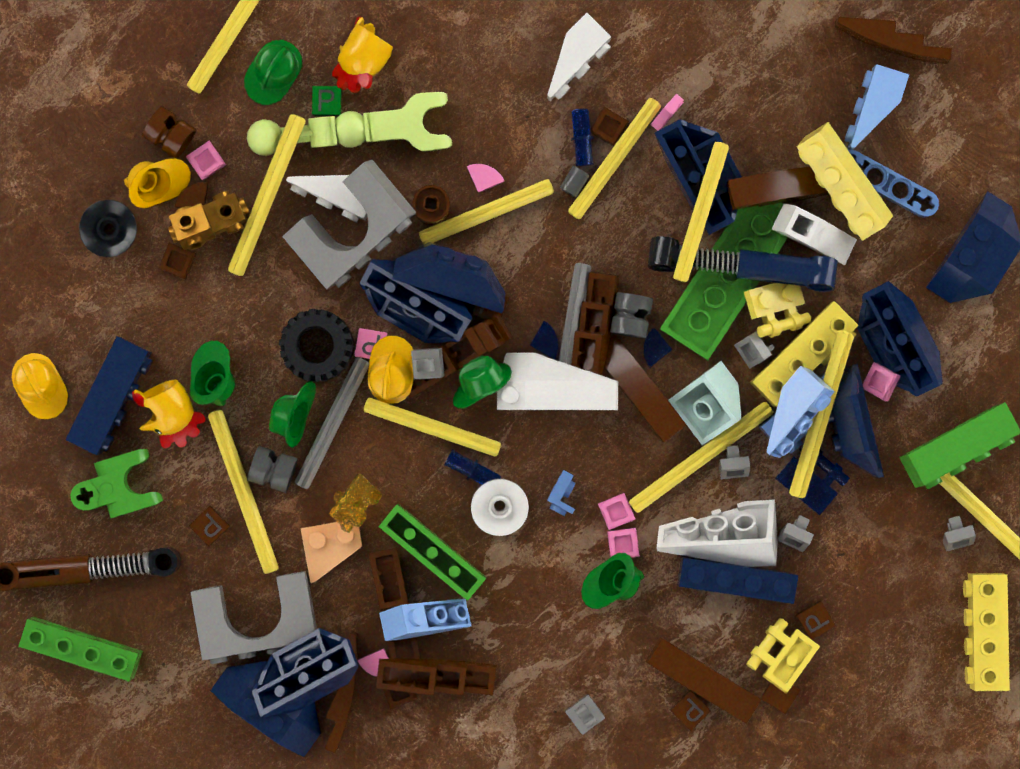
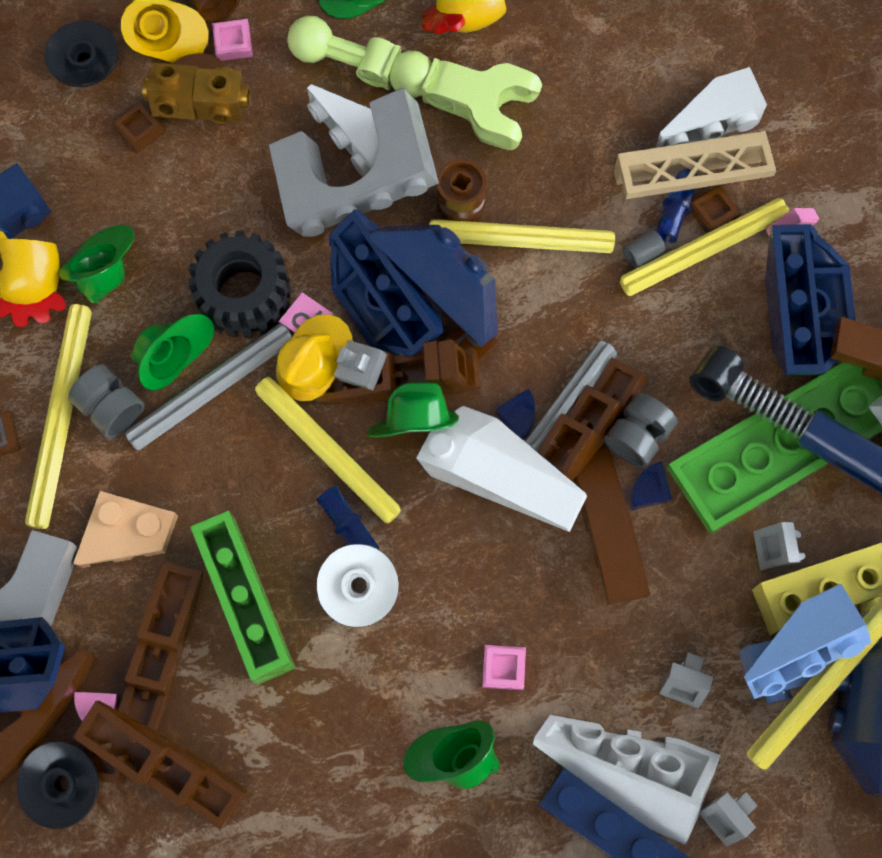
camera: 25 degrees right, 15 degrees down
light yellow axle [228,114,306,276] -> none
green tile [312,86,342,116] -> none
clear yellow hips [329,473,382,533] -> none
light blue slope [379,599,471,641] -> none
bright pink tile [467,164,505,193] -> none
medium blue bracket [547,470,576,516] -> none
bright pink tile [607,528,640,558] -> none
light yellow axle [629,402,774,513] -> none
light aqua slope [668,361,741,446] -> none
light yellow axle [673,142,729,282] -> none
light yellow plate [744,283,811,338] -> none
clear blue plate [775,443,850,516] -> none
none -> black dish [17,741,99,829]
none -> tan fence [614,131,776,199]

